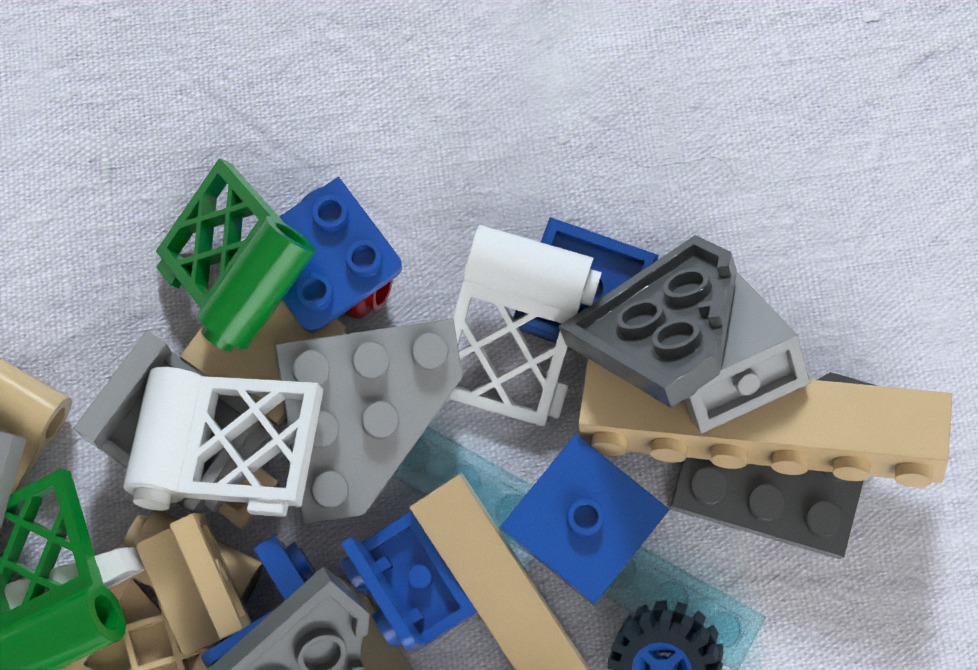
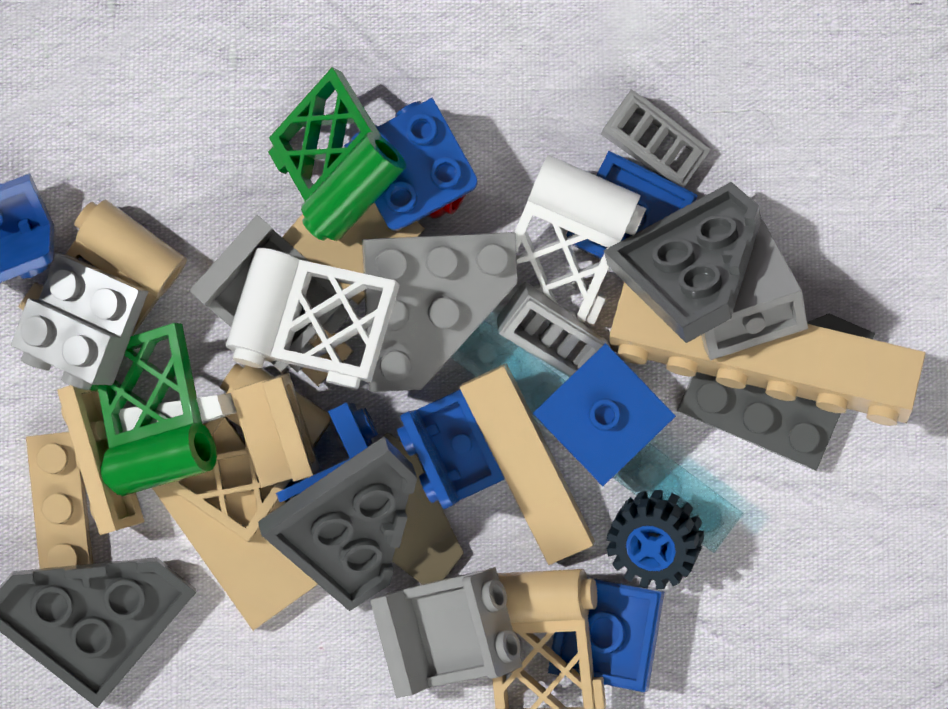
camera: 10 degrees right, 10 degrees up
none -> light grey slope [497,282,609,377]
none -> light grey slope [601,89,711,188]

